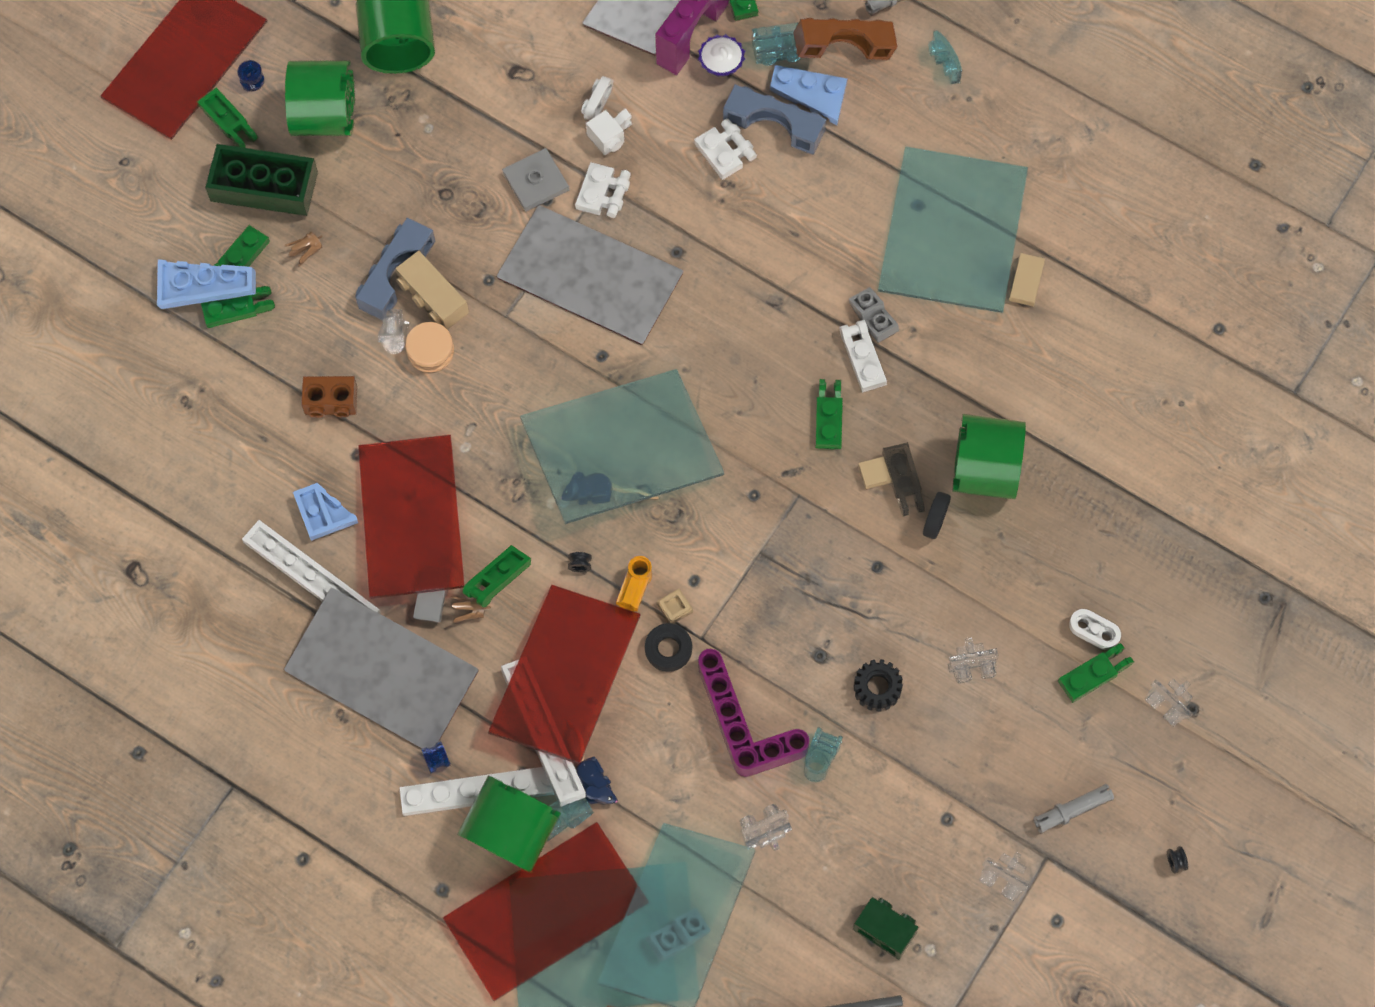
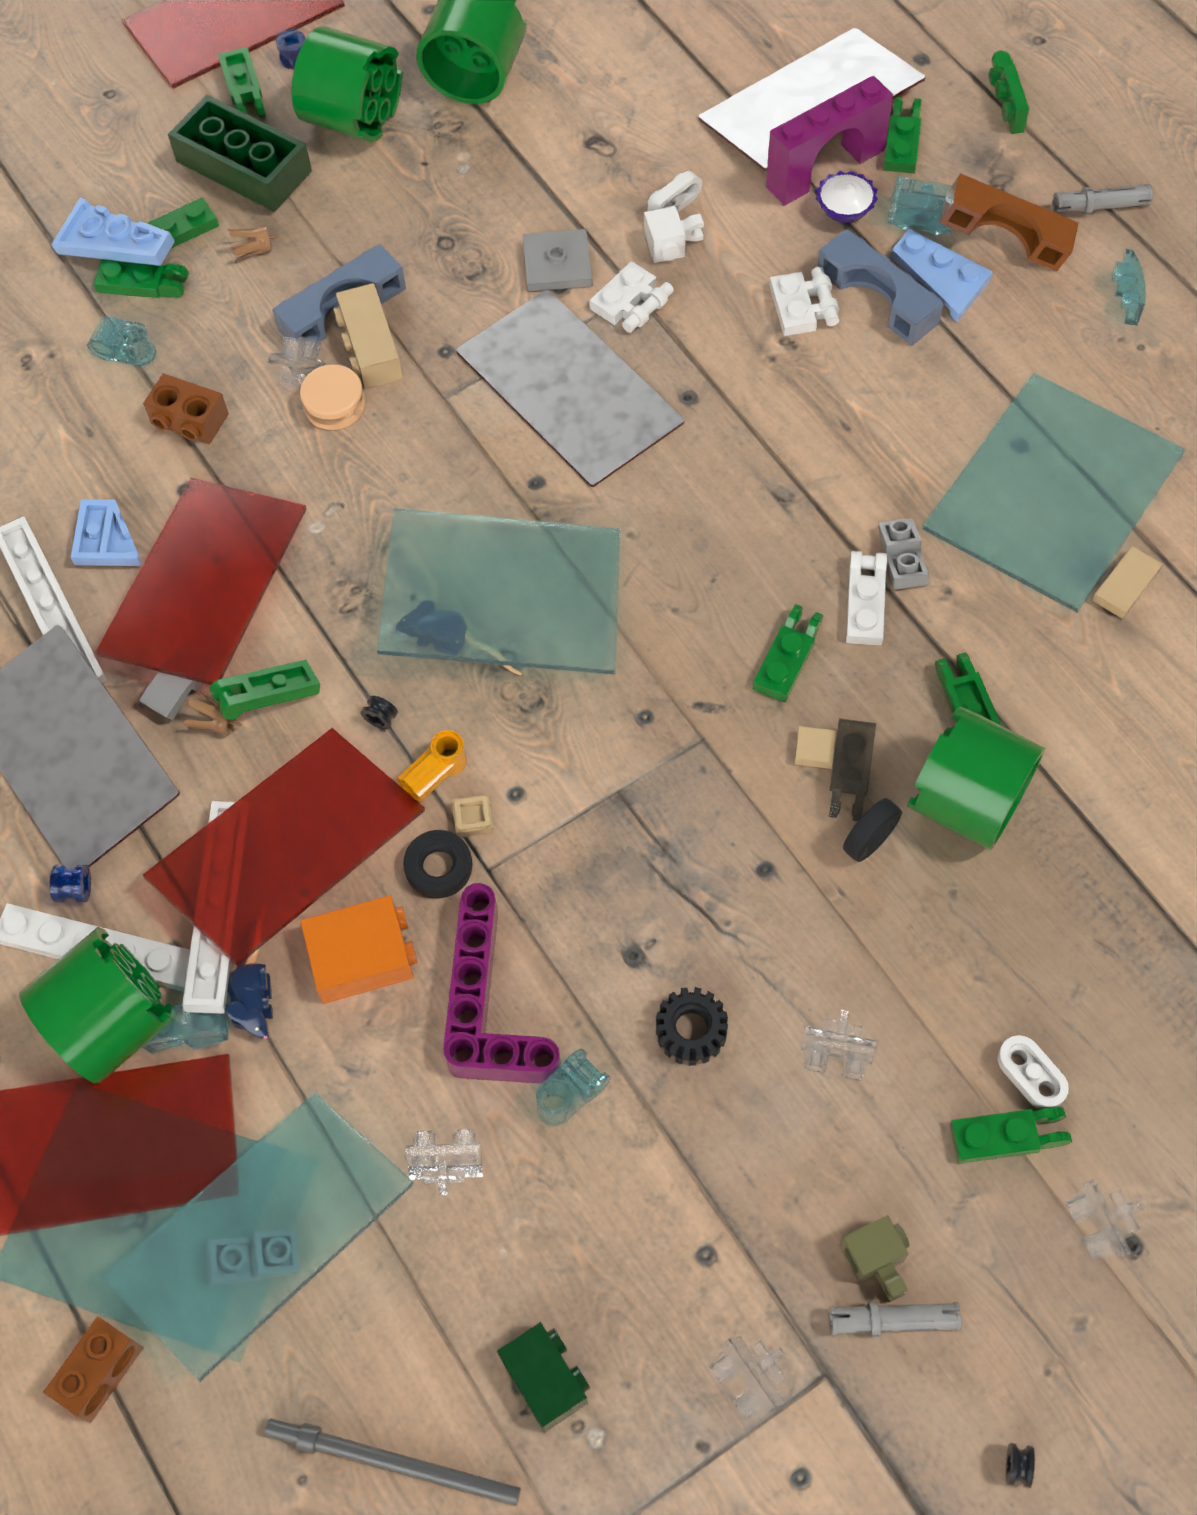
camera: 25 degrees right, 5 degrees down
none -> clear light blue piece [87,315,157,366]
none -> orange brick [300,895,418,1004]
none -> olive brick [839,1215,910,1303]
none -> green hinge [935,652,1002,726]

